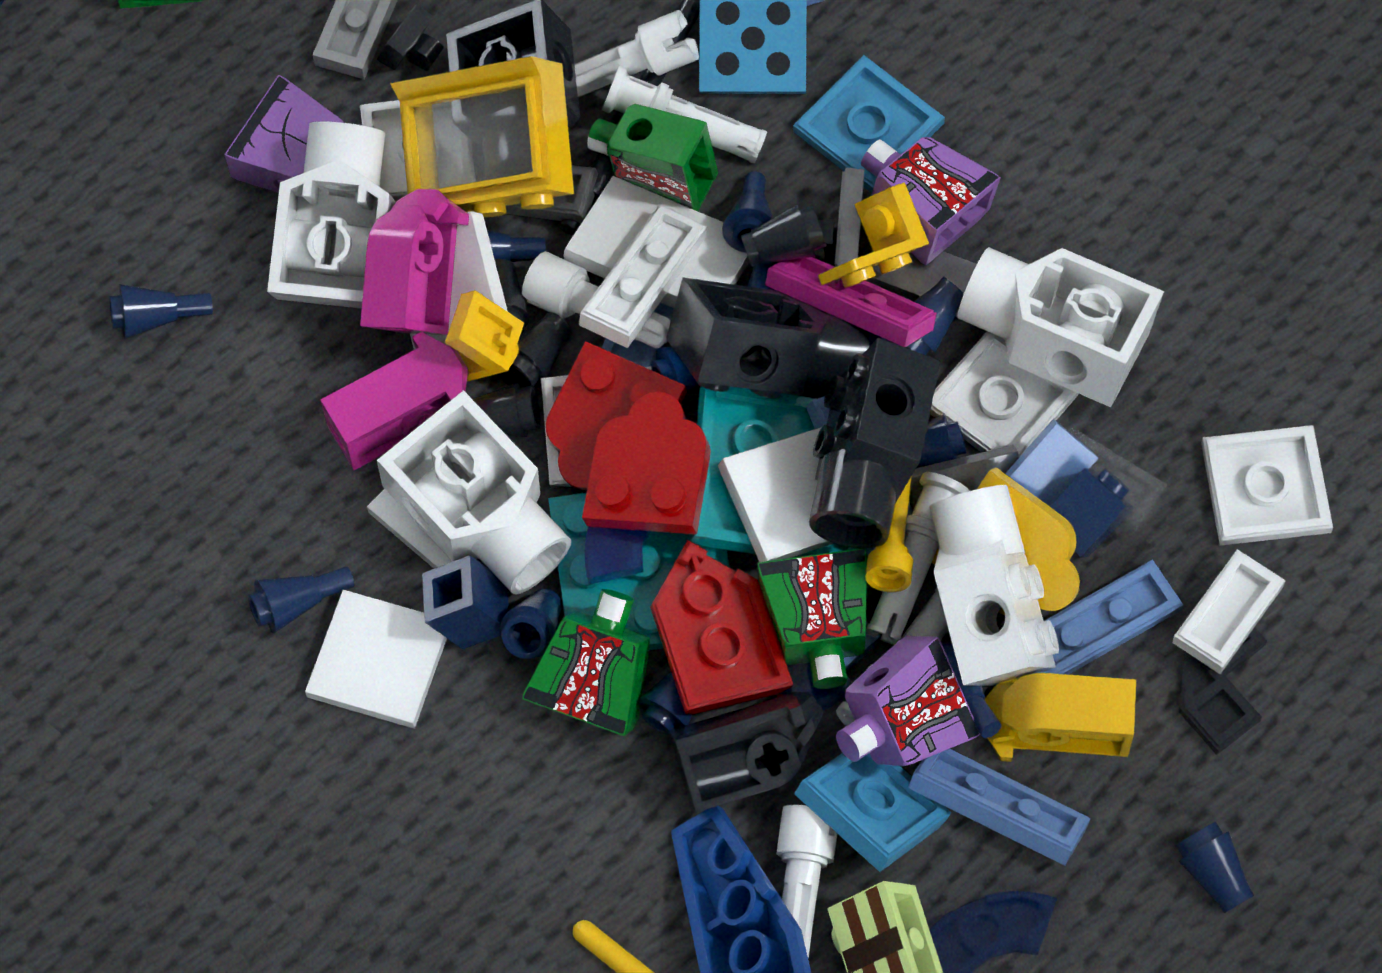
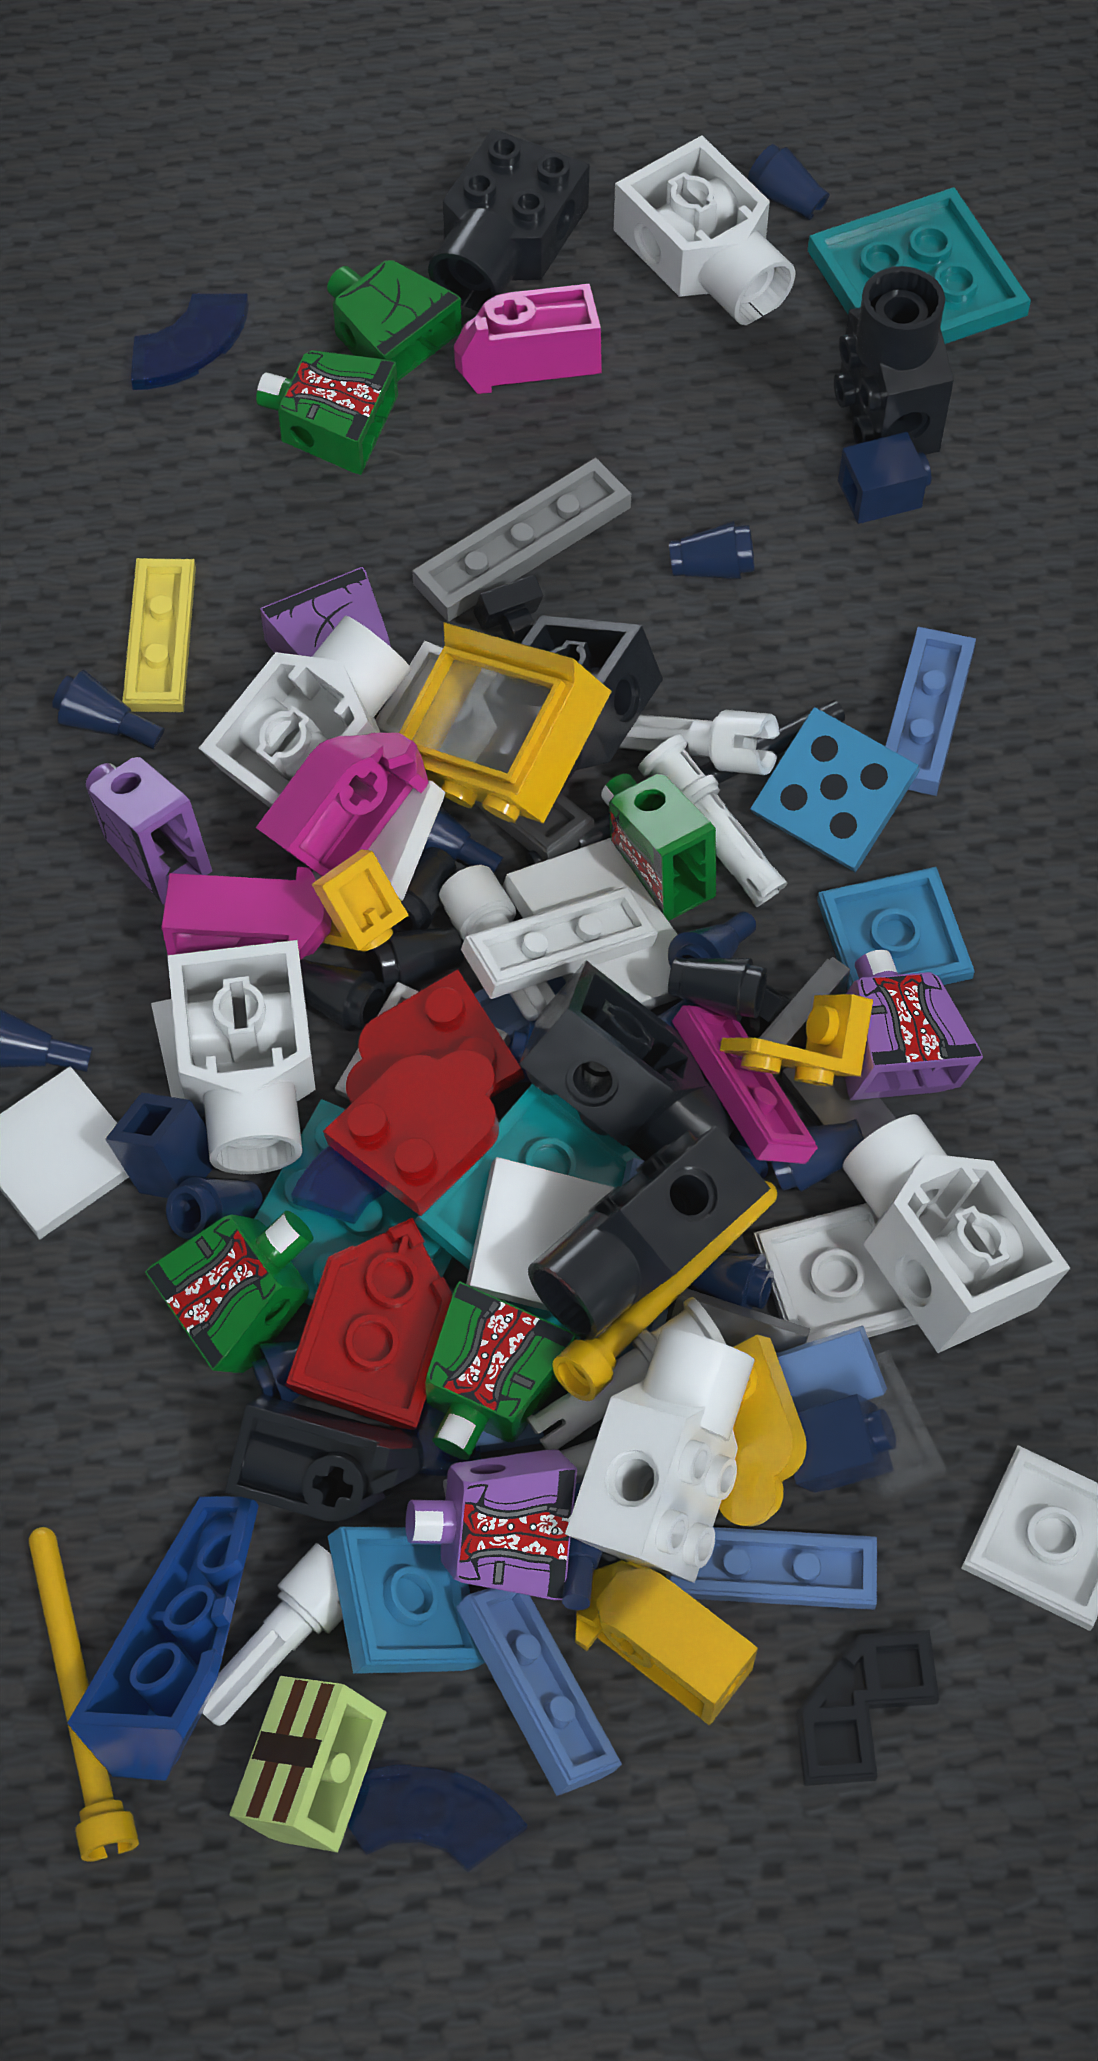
camera: 30 degrees right, 5 degrees down
white tile [1172,549,1285,674] -> none
dark blue cone [1176,822,1254,913] -> none
none -> medium lavender torso [86,757,212,904]
none -> light yellow tile [123,558,196,712]

